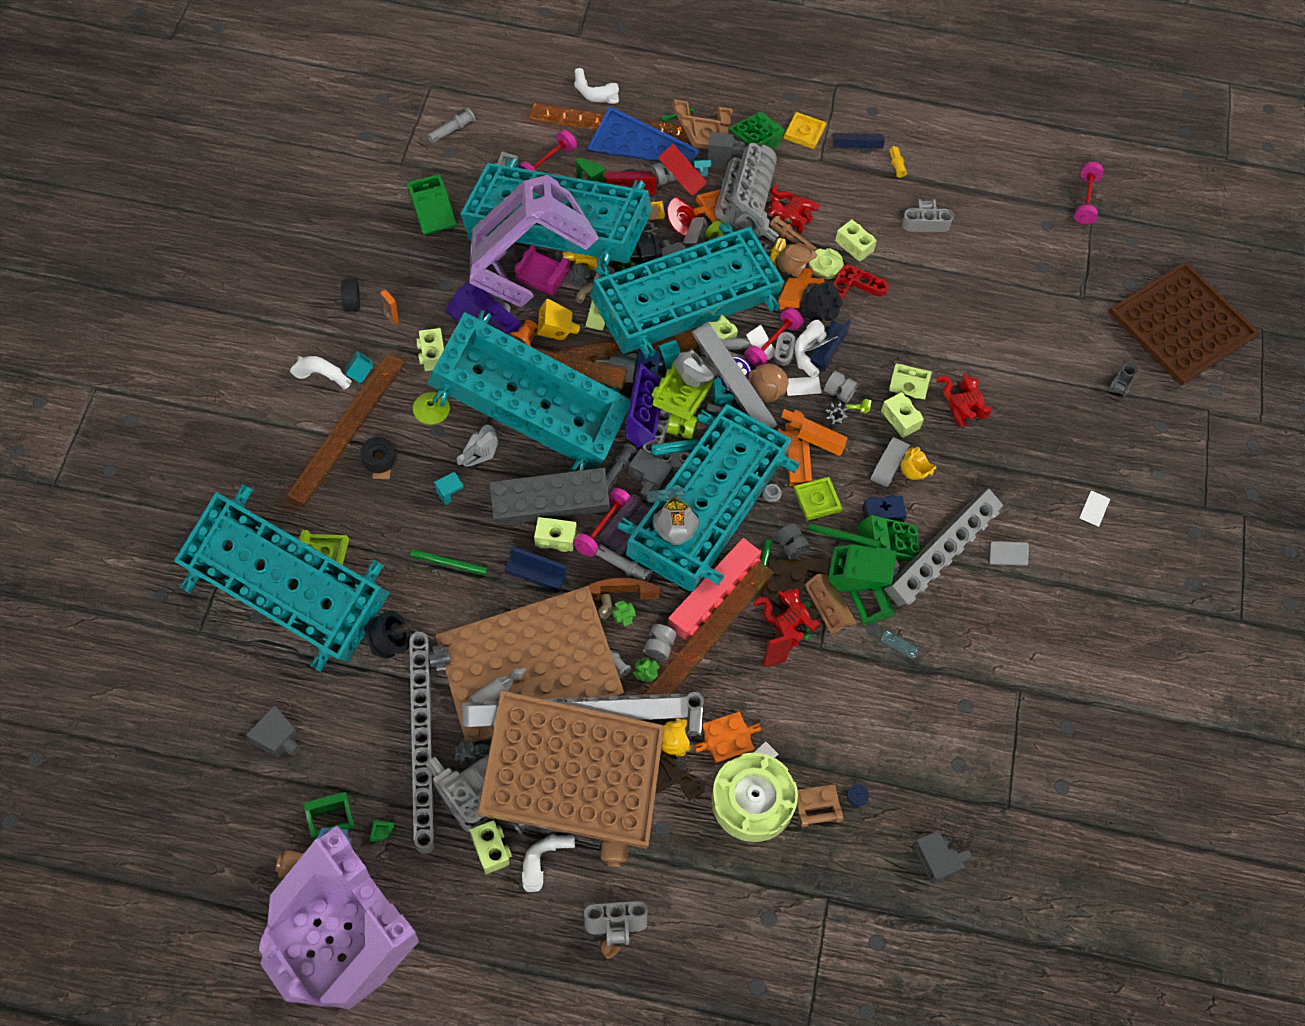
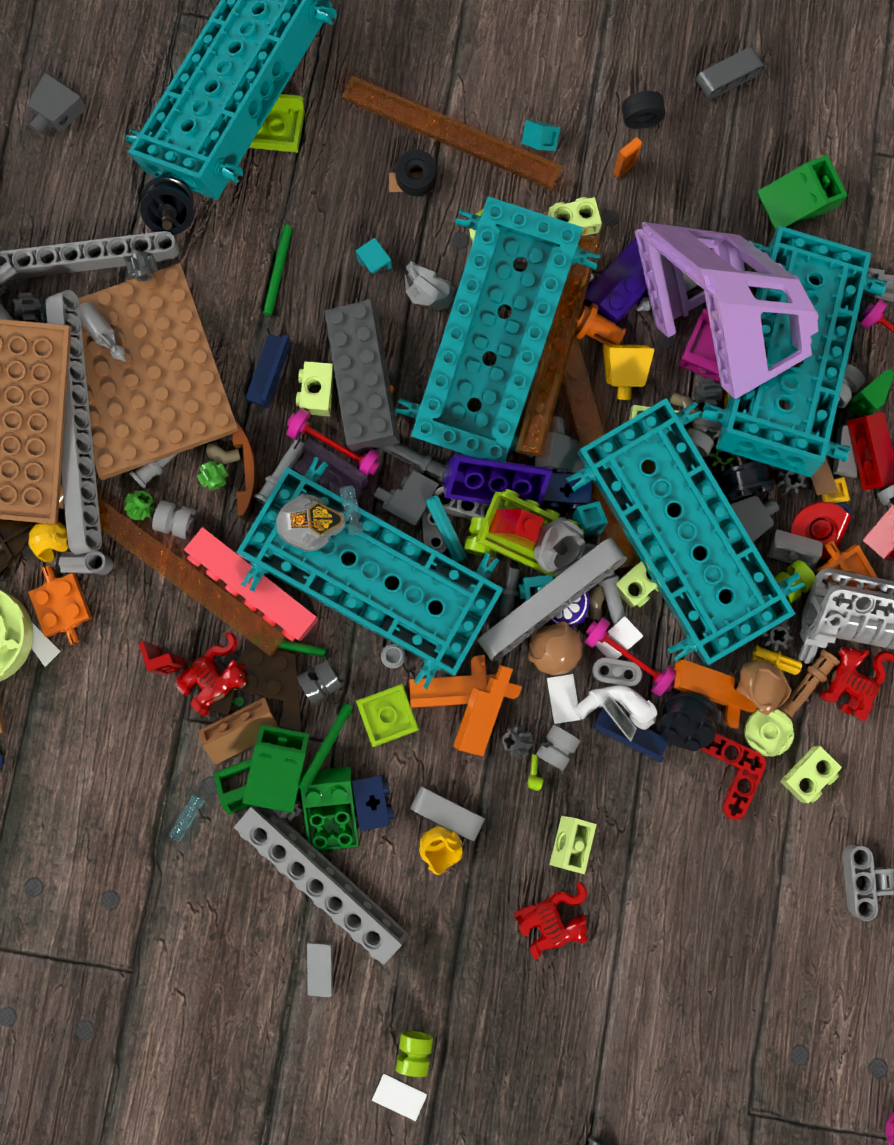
camera: 90 degrees right, 20 degrees up
white piece [290,356,352,390] -> none
yellowish green brick [881,392,924,438] -> none
none -> lime wheel [395,1031,433,1077]
none -> red slope [489,509,544,550]
none -> dark grey beam [696,47,765,100]

